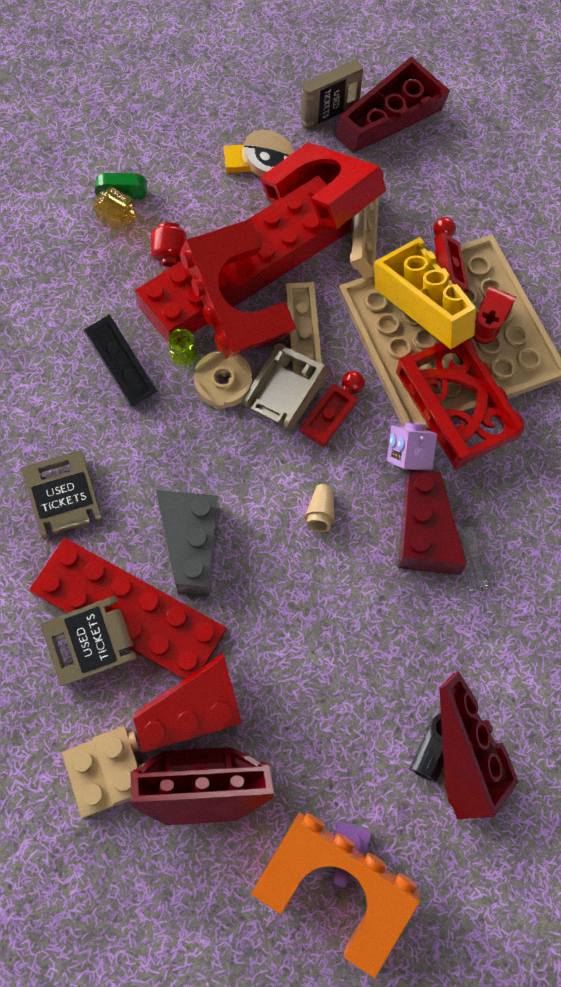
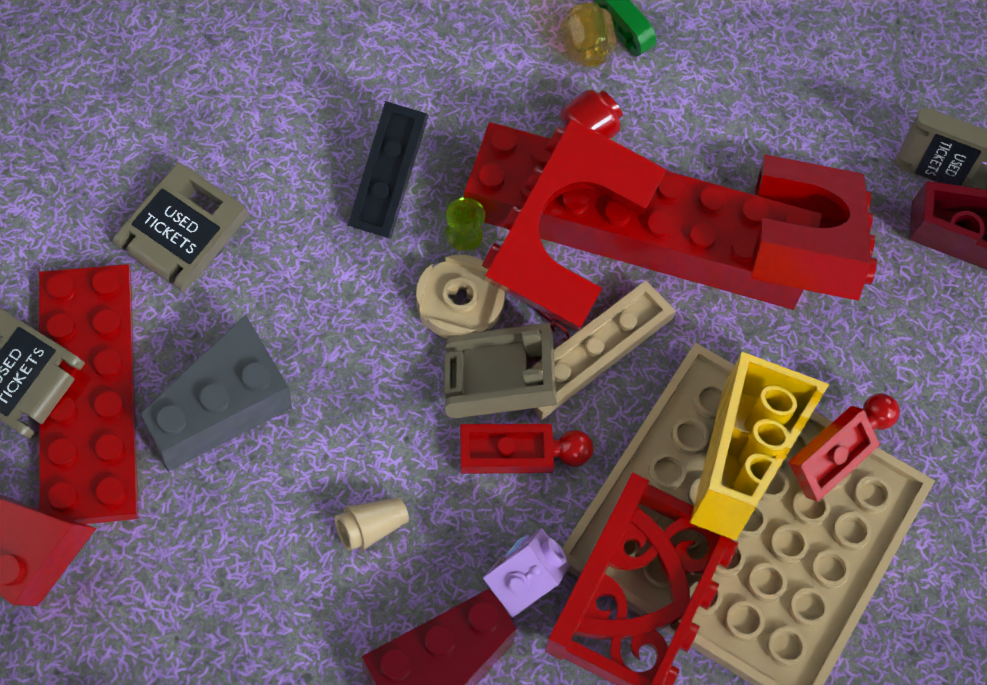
camera: 50 degrees right, 5 degrees down
yellow tile [224,144,252,174] -> none
tile [242,130,295,176] -> none
tan plate [350,197,379,279] -> none
red piece [473,286,517,344] -> none

